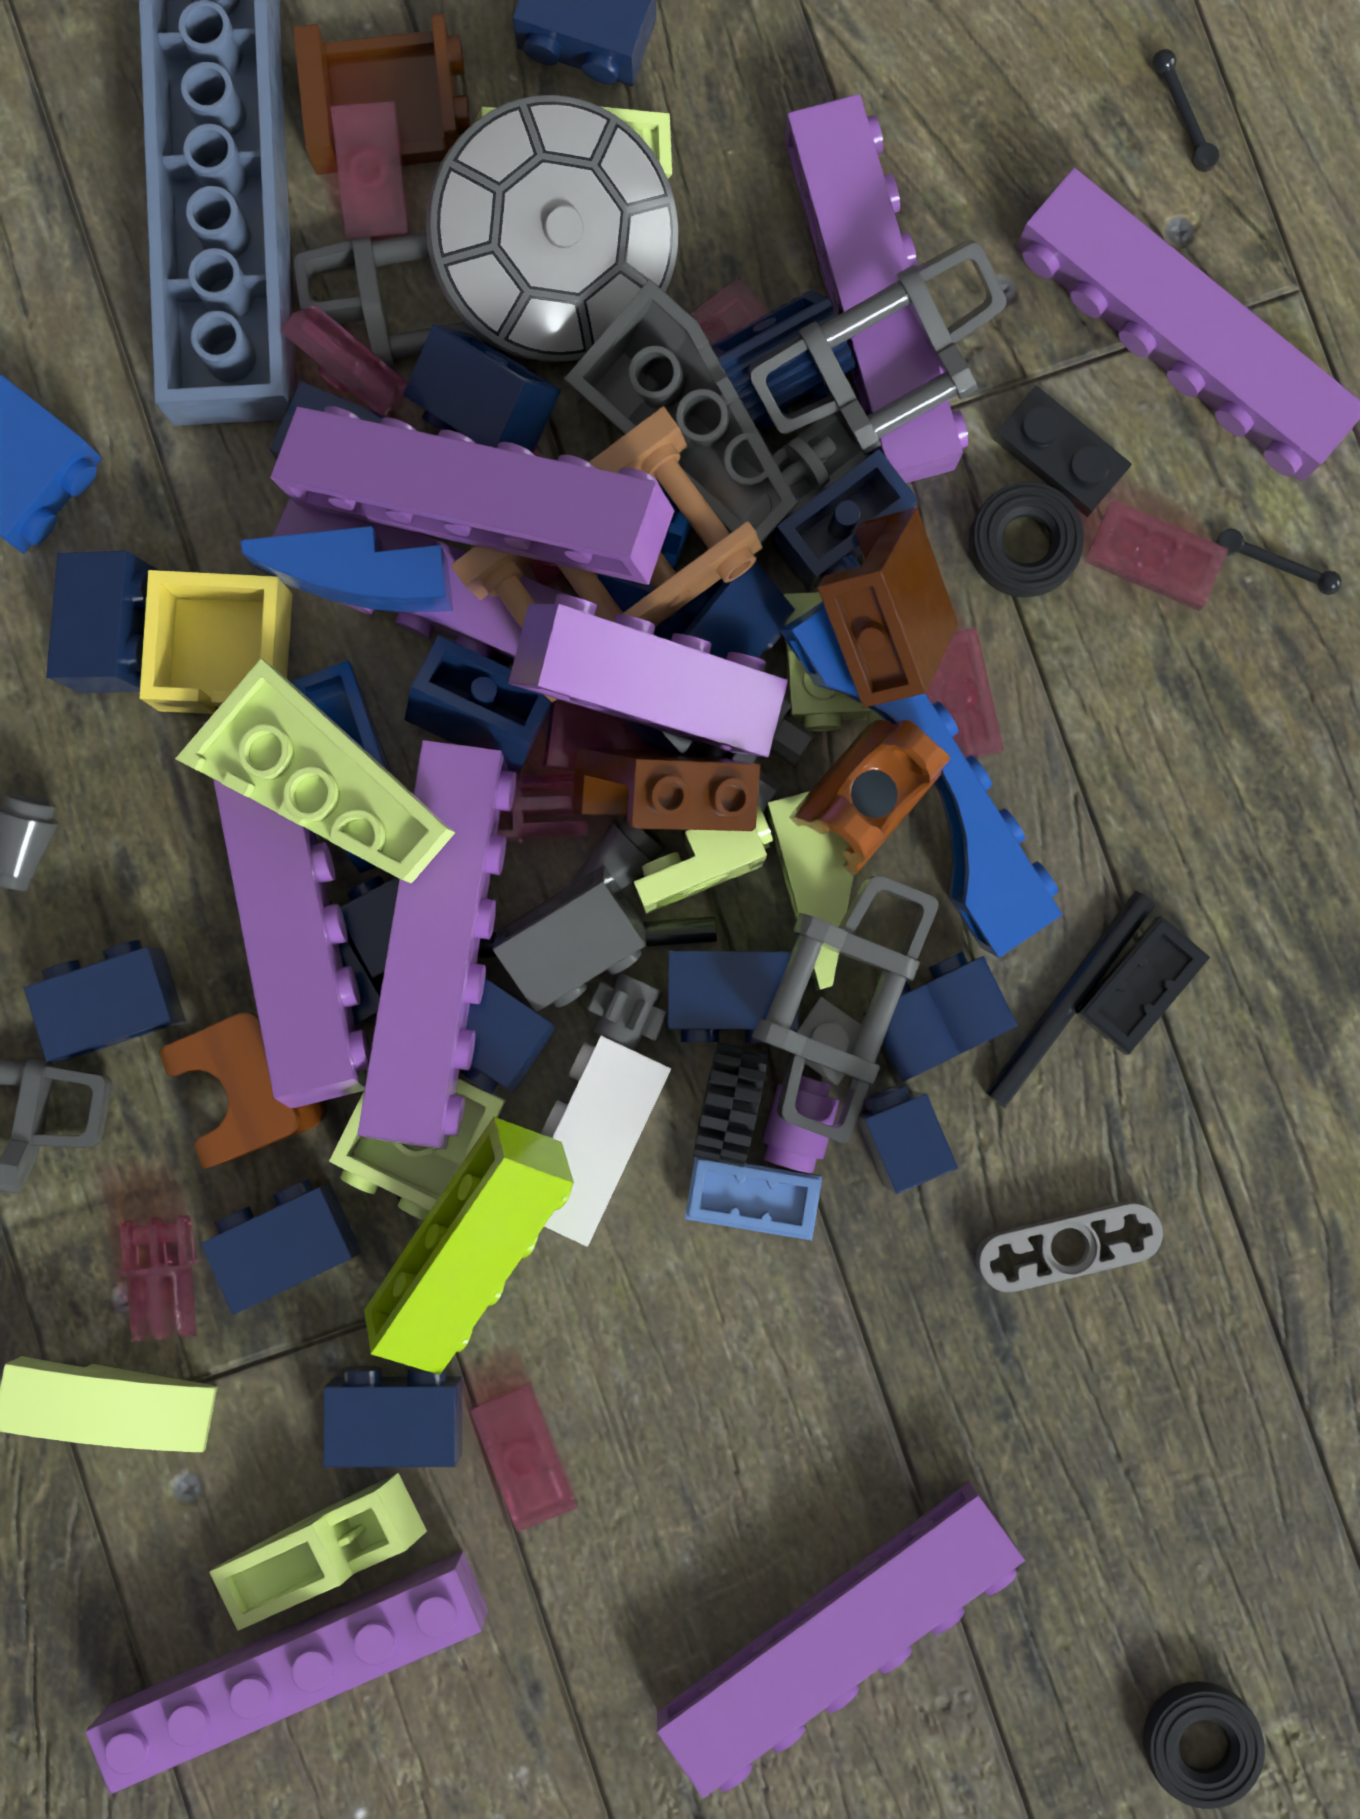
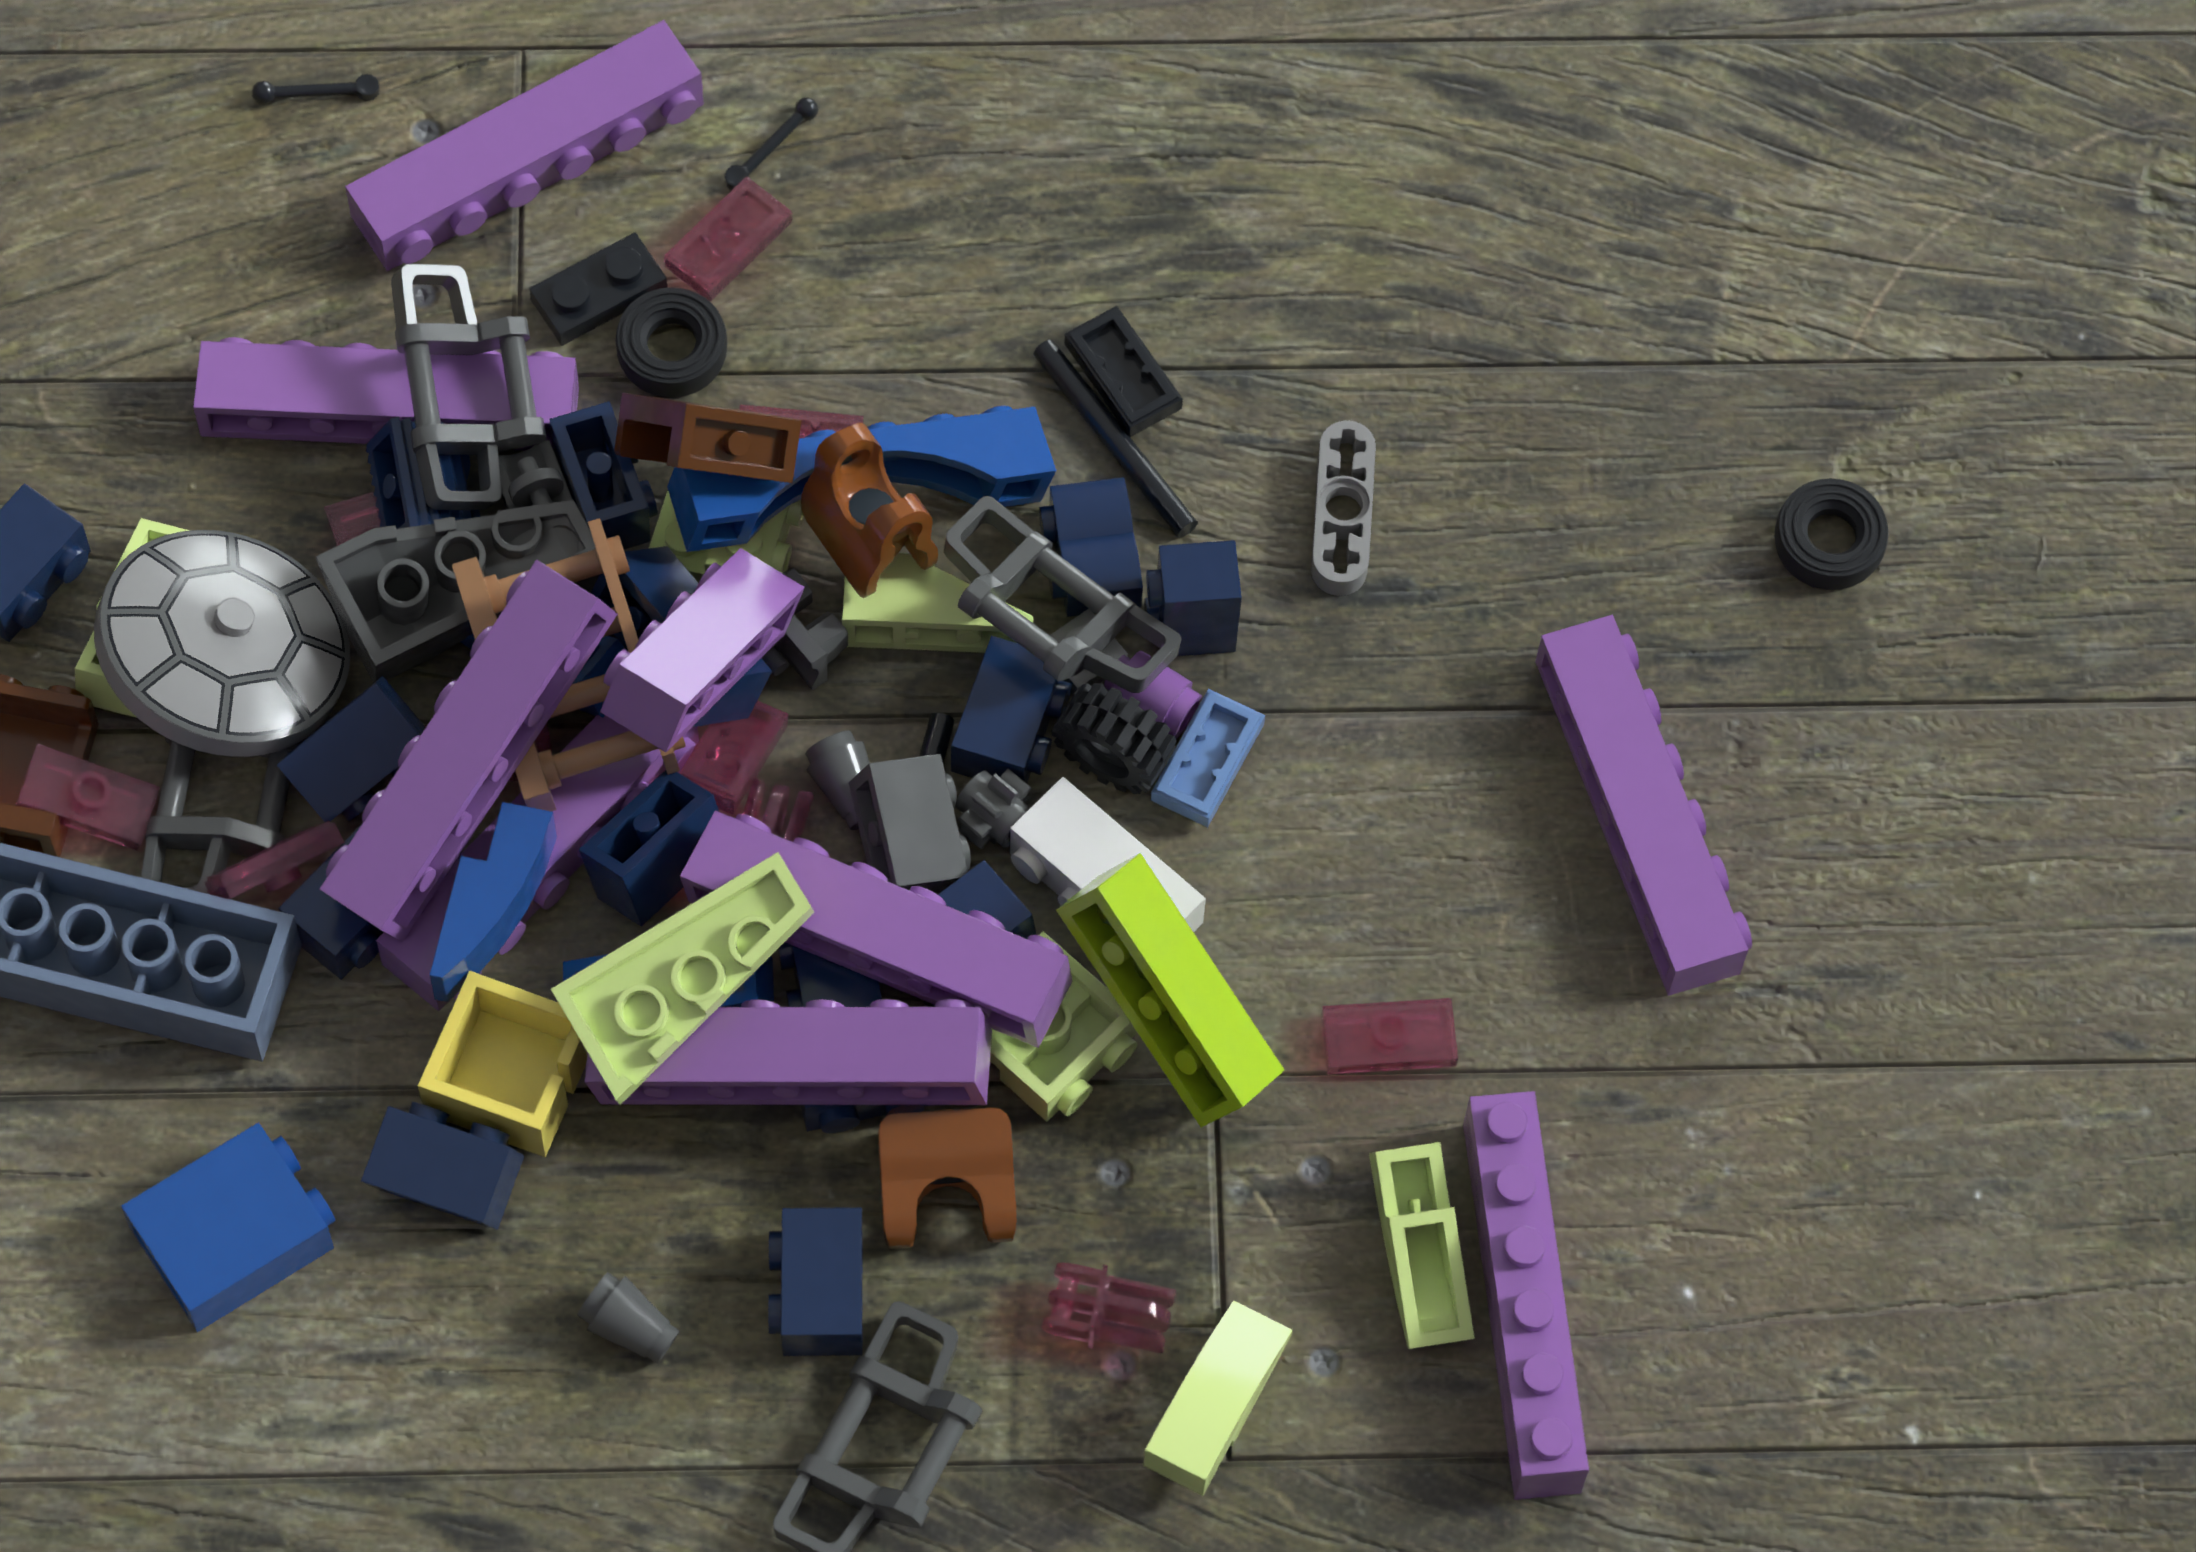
camera: 75 degrees left, 20 degrees down
dark blue brick [200,1179,362,1315] -> none
dark blue brick [323,1366,463,1467] -> none
reddish brown panel [573,747,761,831] -> none
yellowish green plate [634,805,773,915] -> none

